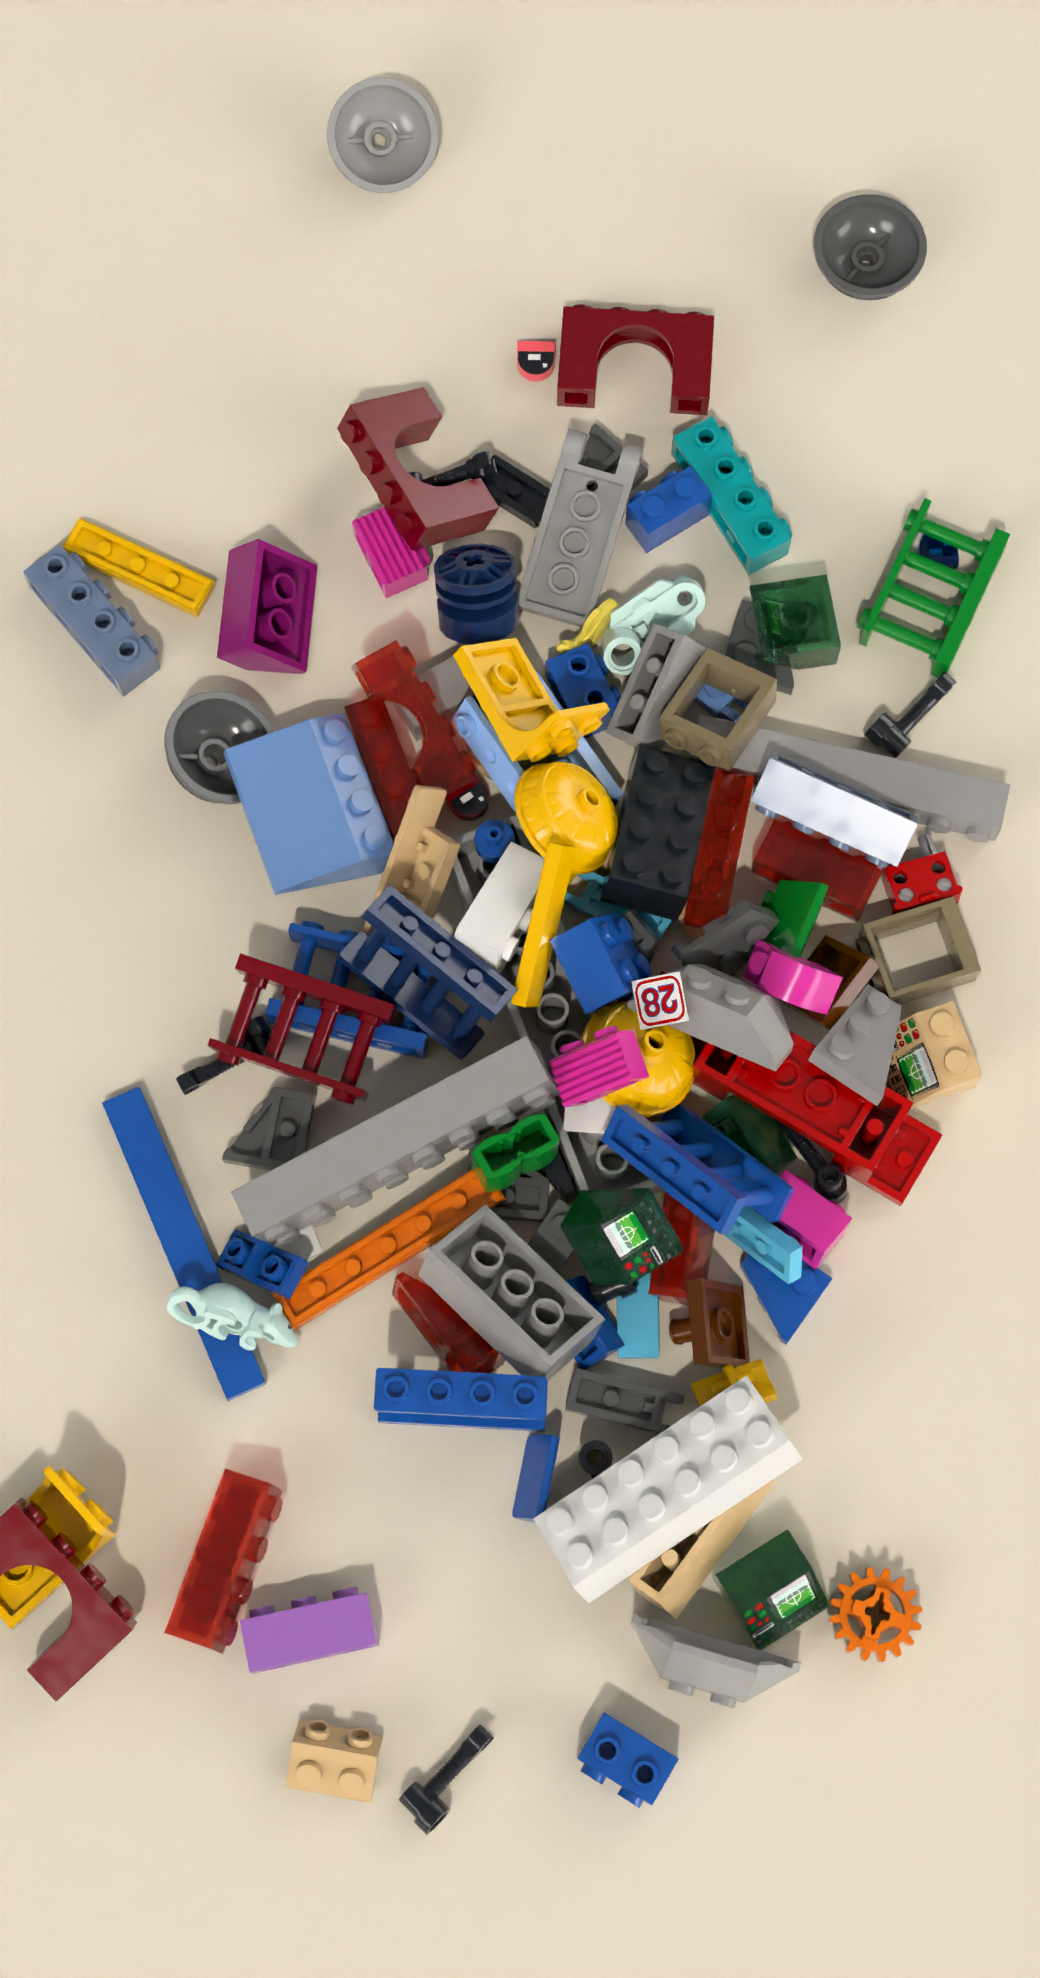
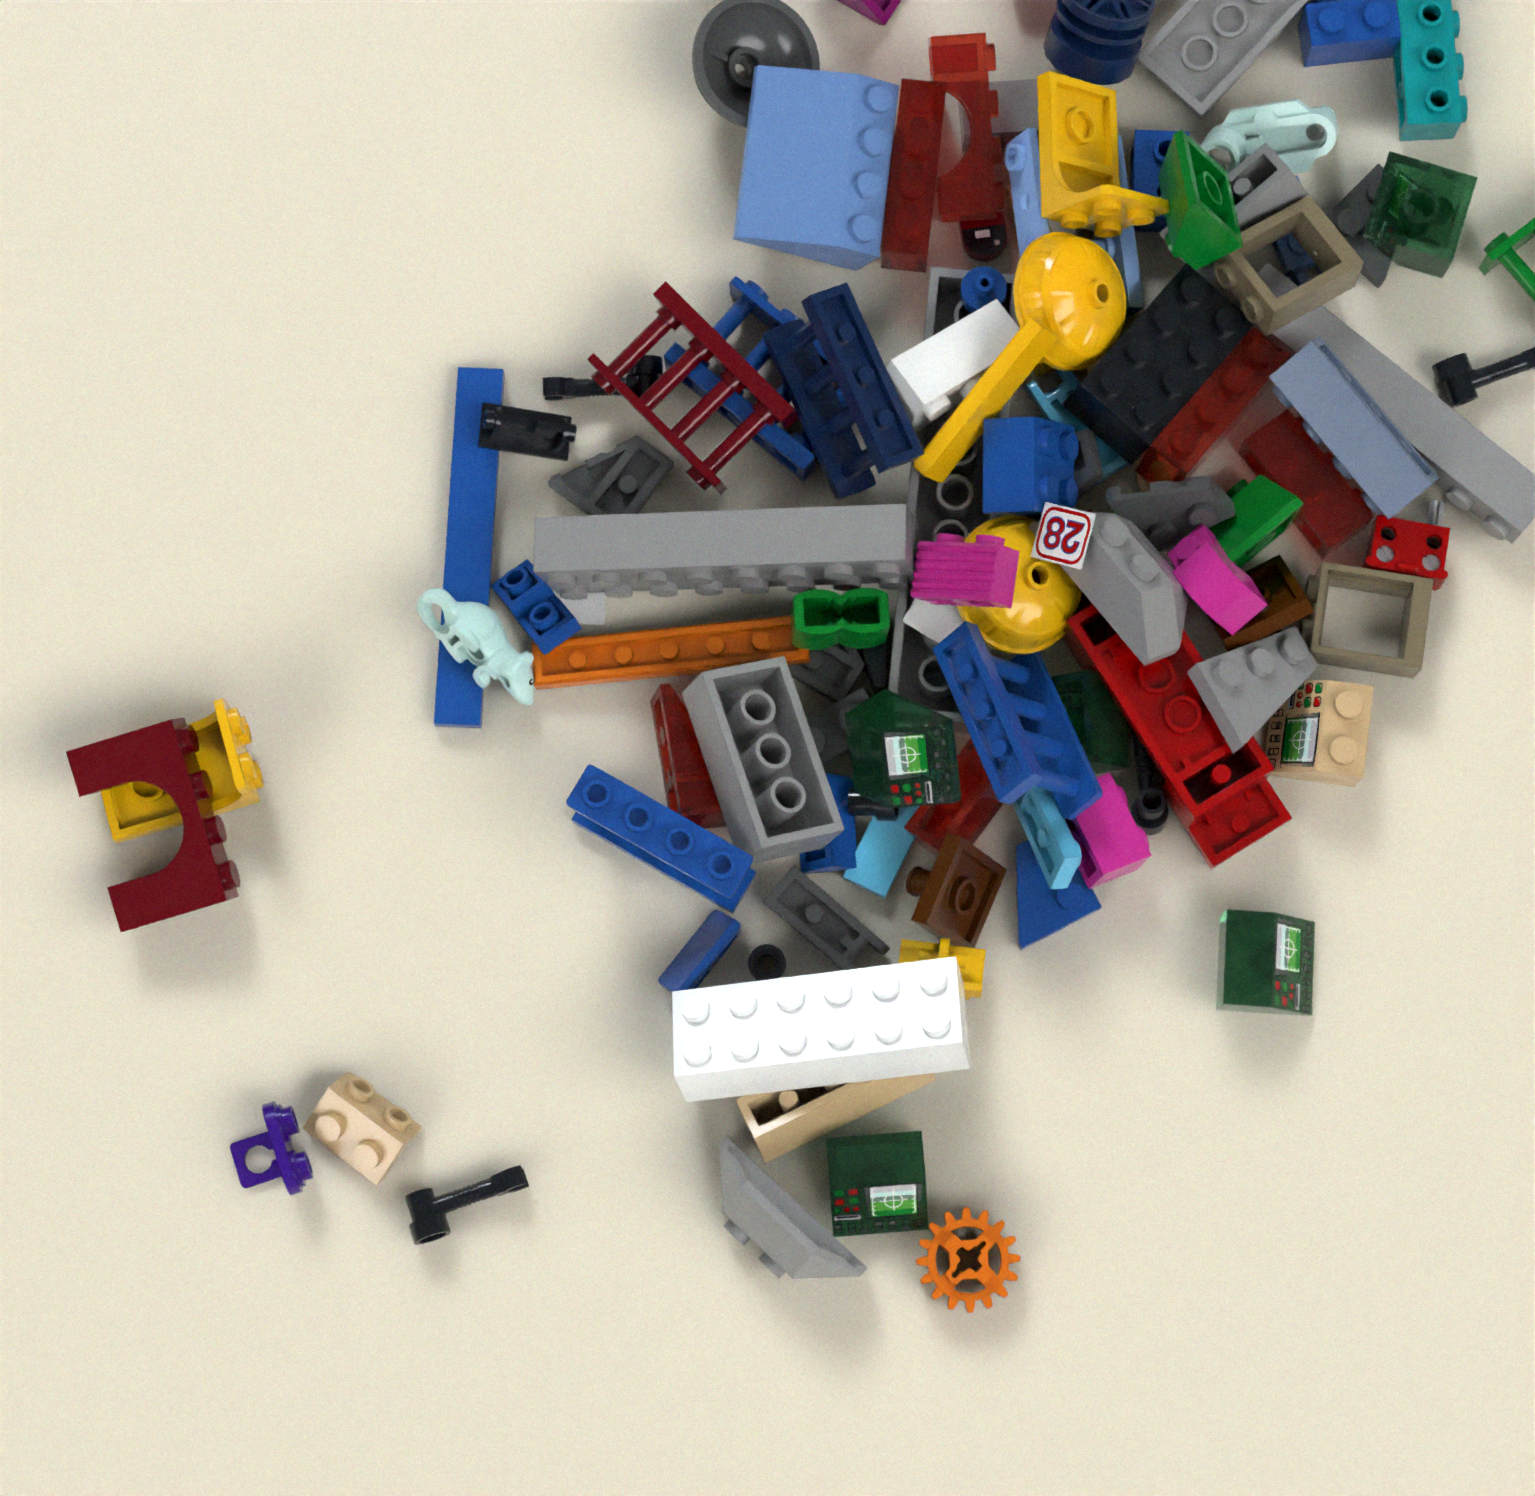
camera: 30 degrees right, 5 degrees up
clear red brick [164,1468,283,1654] -> none
medium lavender brick [240,1587,379,1674] -> none
tan bracket [363,785,461,935] -> none
light yellow piece [556,598,620,654] -> none
blue brick [577,1712,679,1808] -> none
none -> dark purple bracket [230,1101,314,1196]
none -> black hinge [478,402,577,461]
none -> green slope [1158,130,1243,271]
none -> clear green slope [1216,909,1315,1016]

